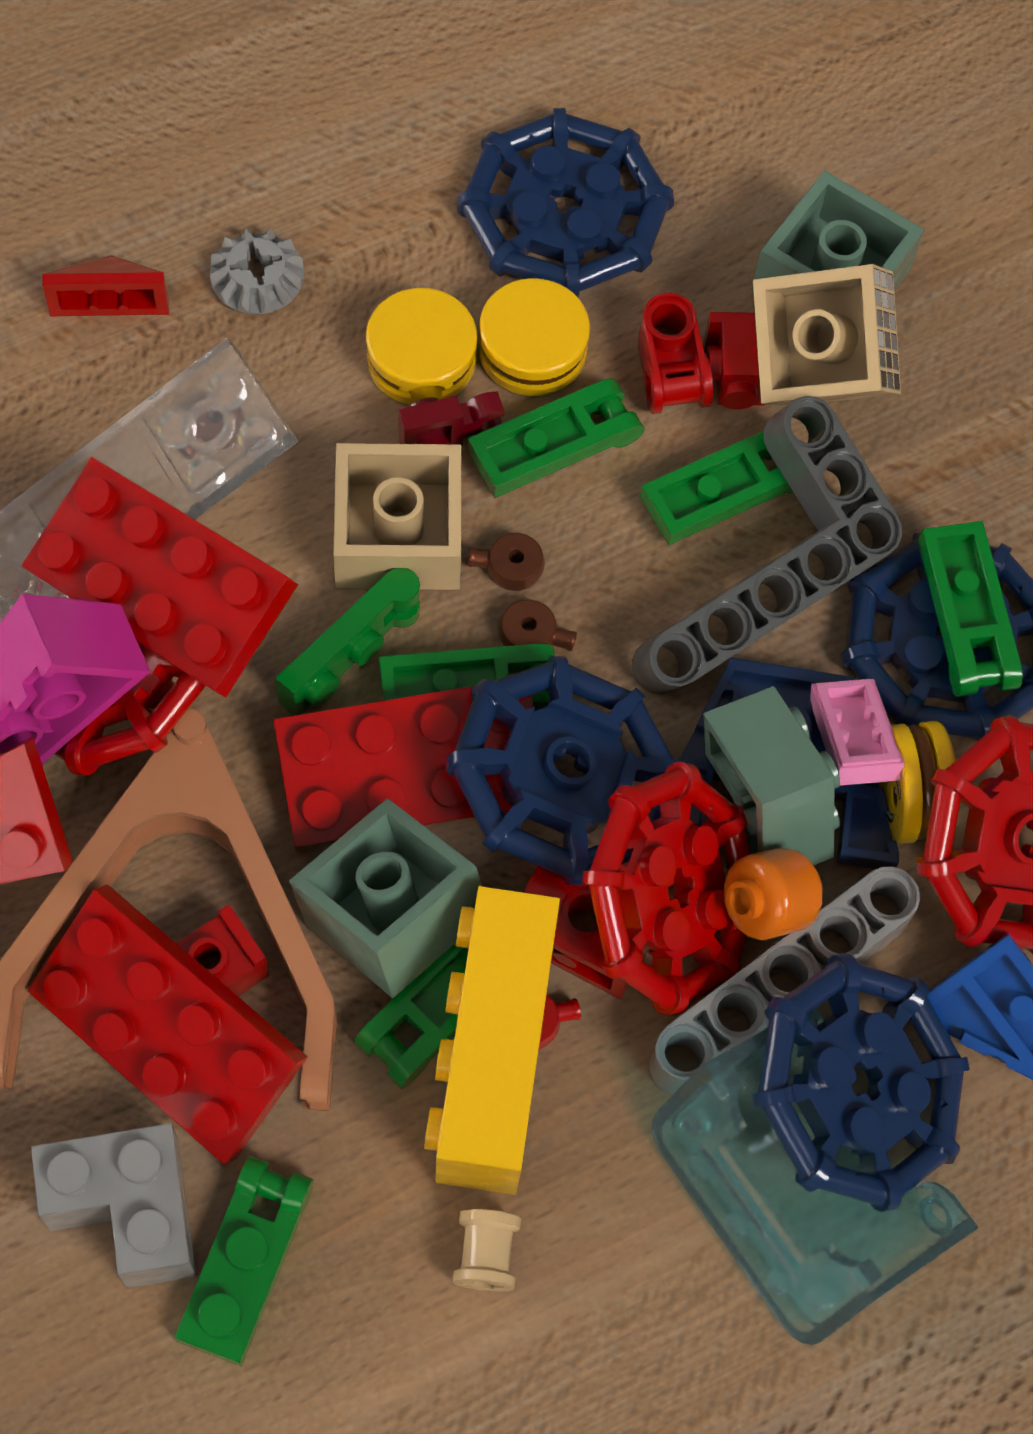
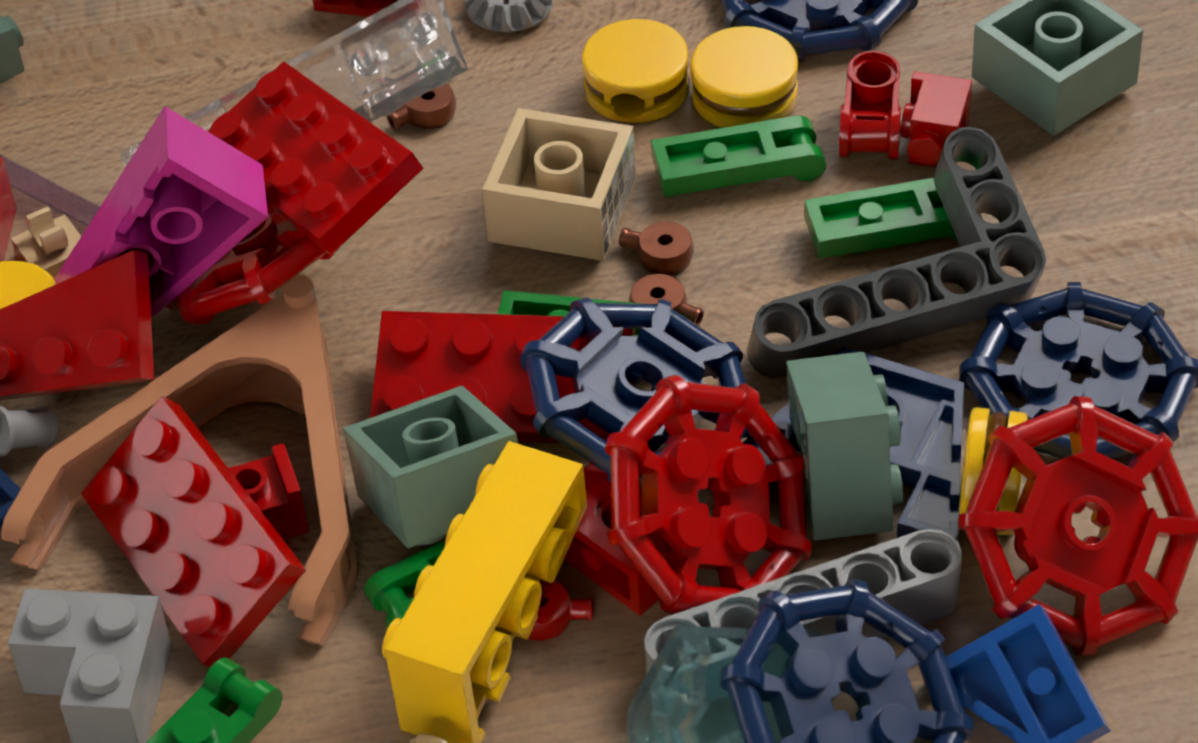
camera: 25 degrees right, 20 degrees down
green plate [276,568,420,716] -> none
dark red plate [398,391,505,446] -> none
orange head [724,847,822,940] -> none
tan brick [753,264,901,407] -> none
bright pink plate [810,679,904,786] -> none
green plate [918,521,1022,697] -> none

